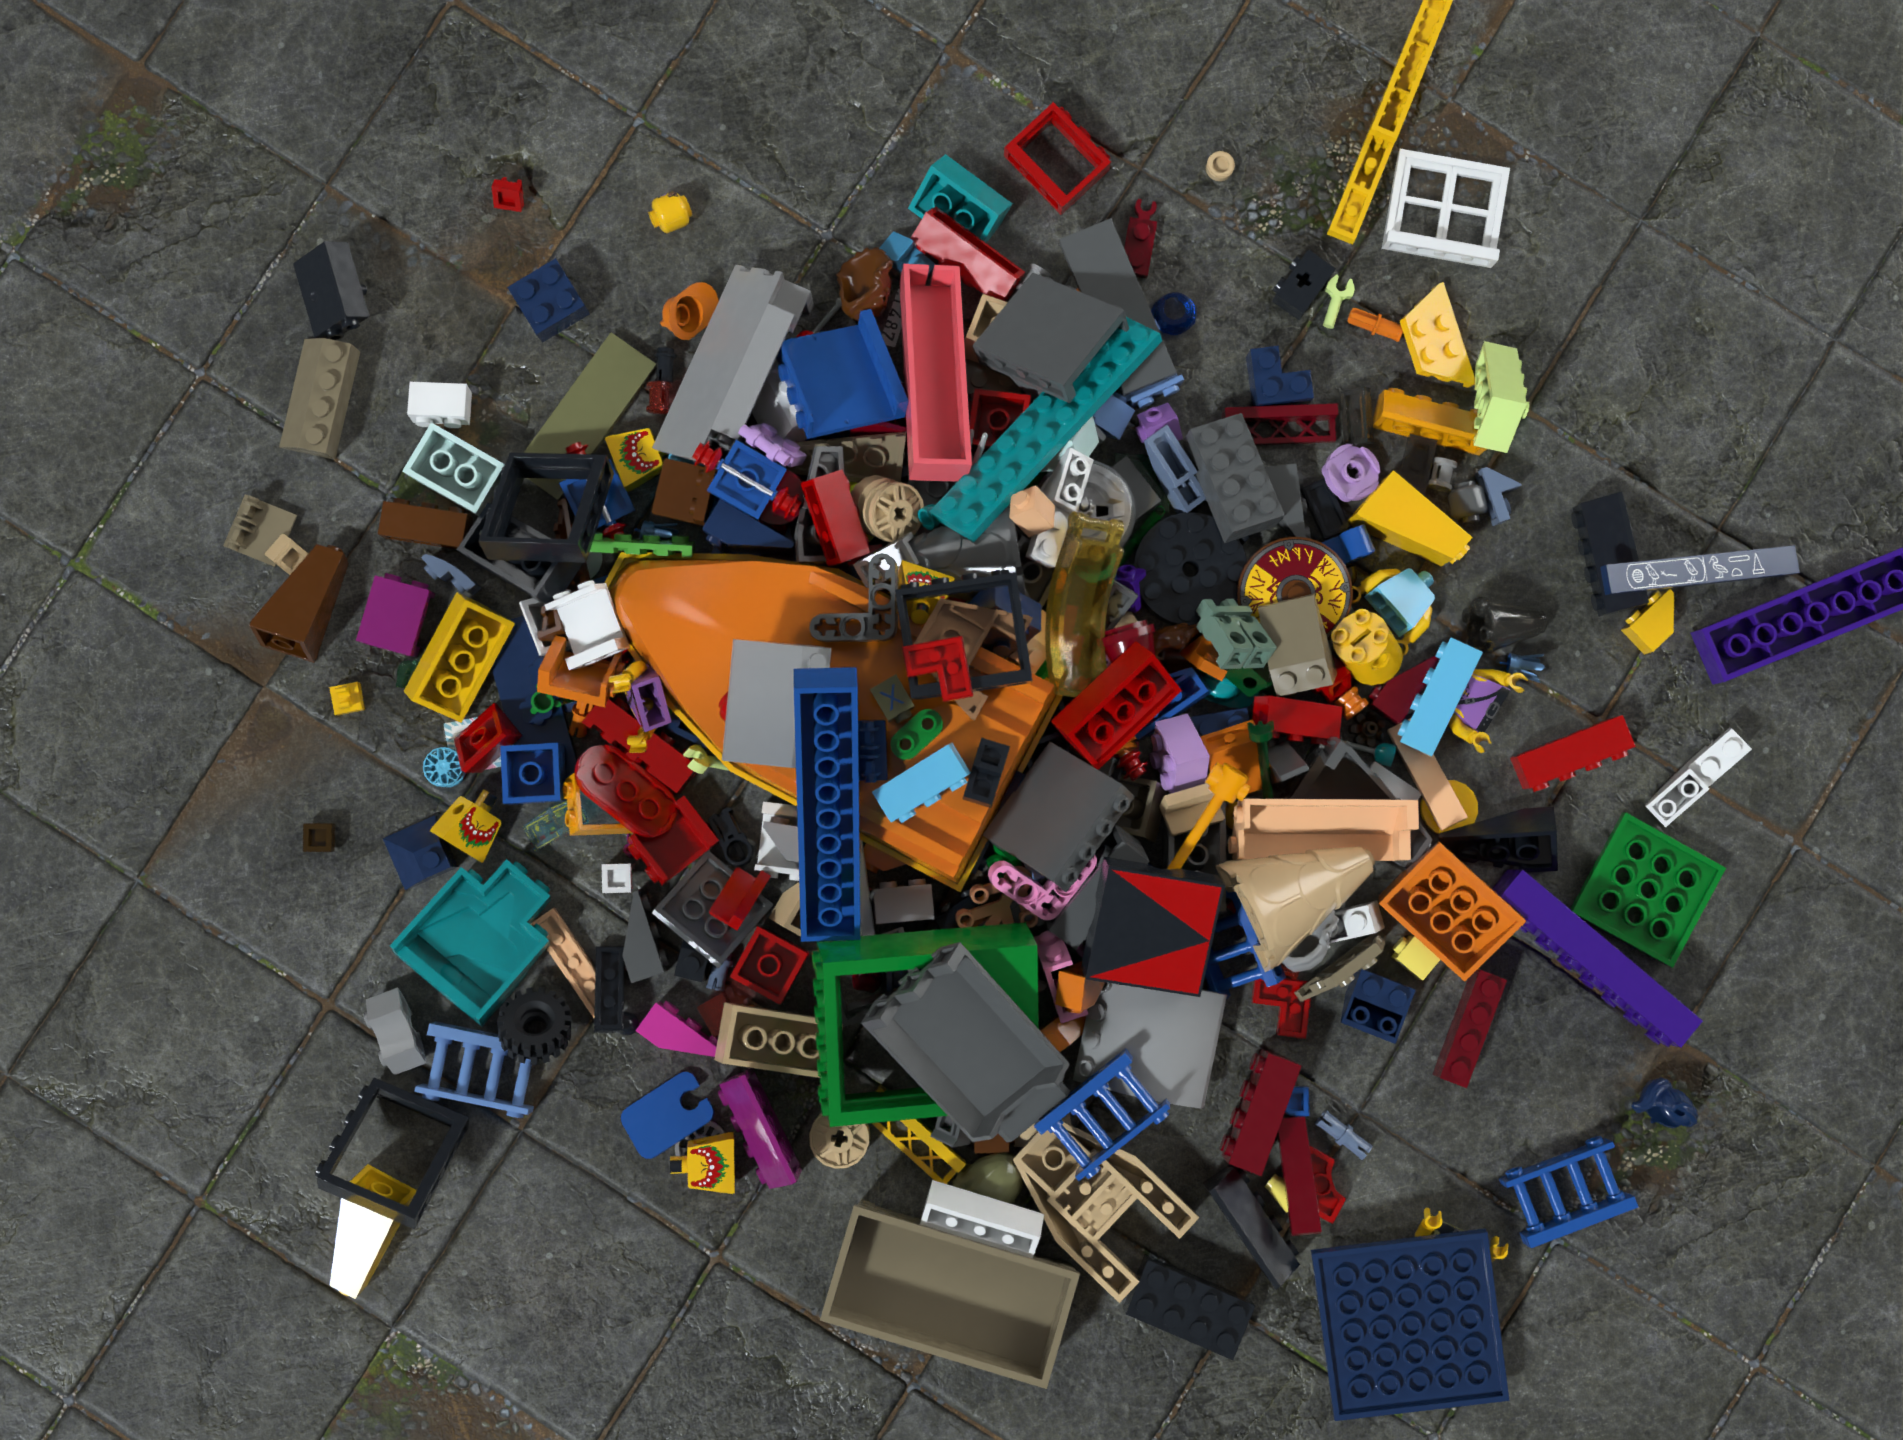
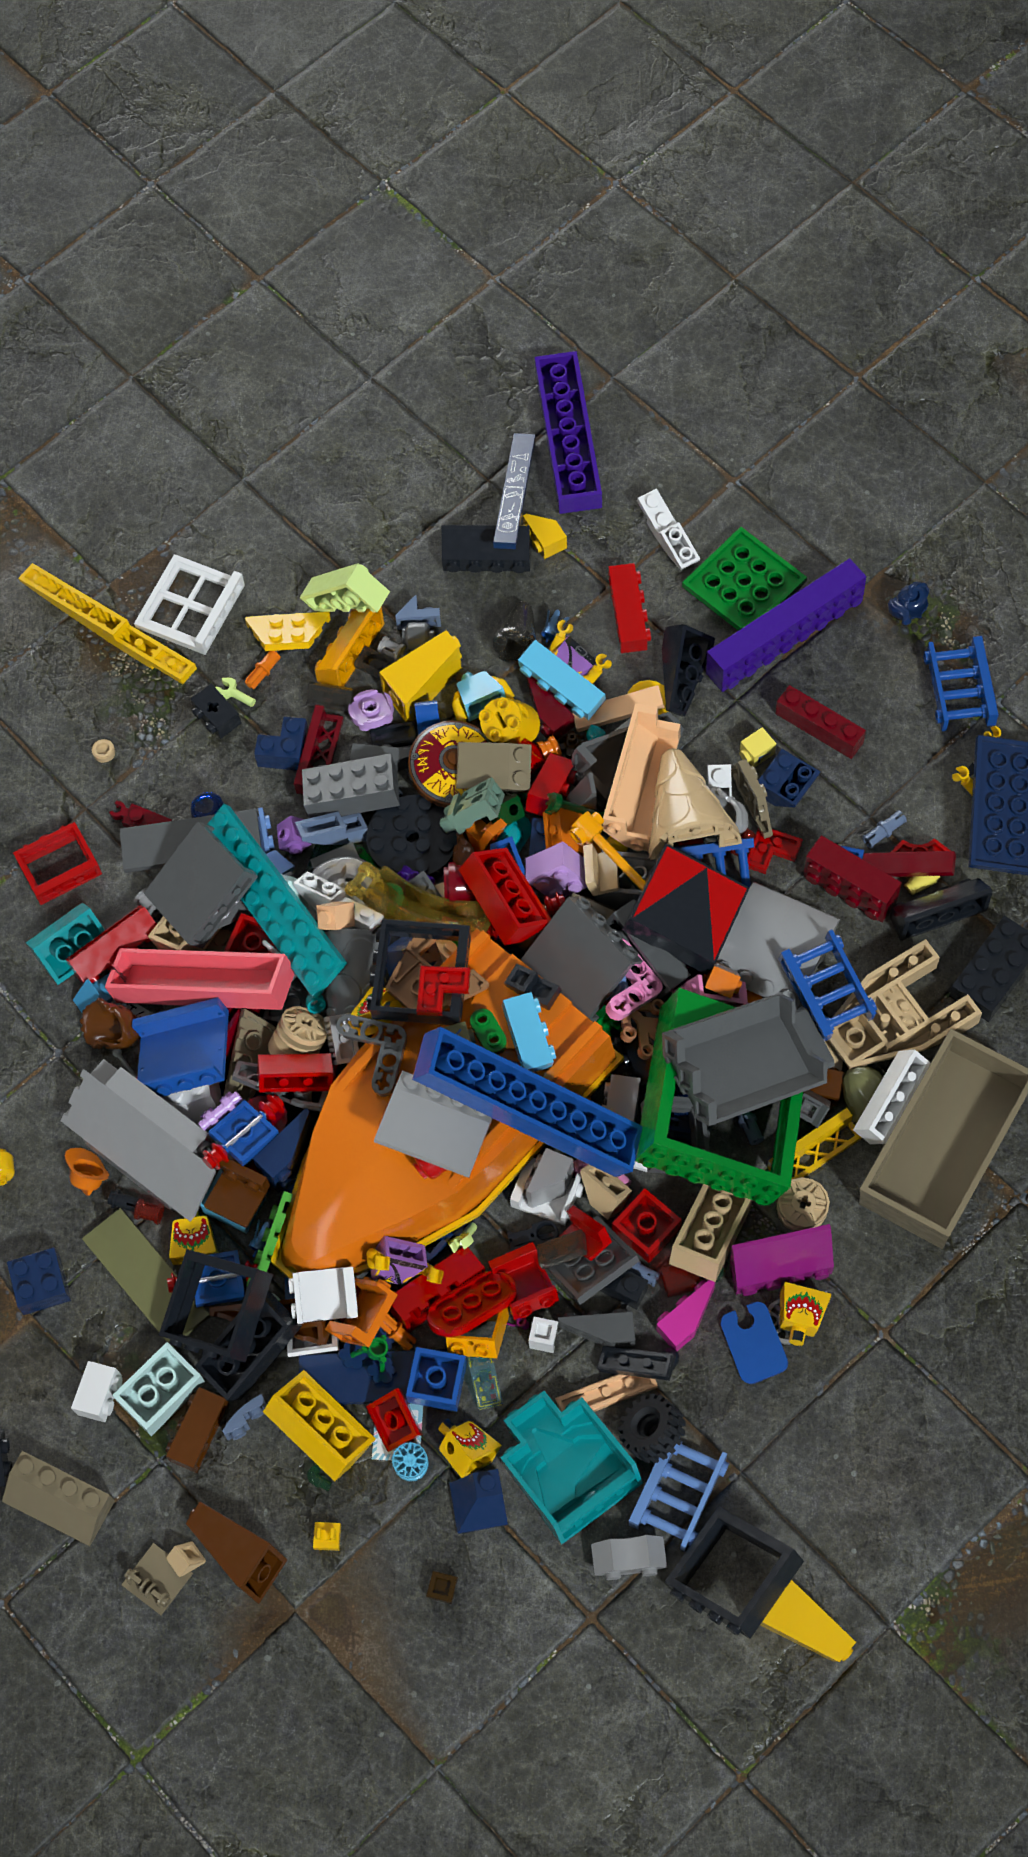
camera: 70 degrees left, 20 degrees down
magenta panel [356,573,435,658] -> none
orange slope [1379,842,1526,981] -> none
none -> clear smoke plate [537,1229,588,1269]

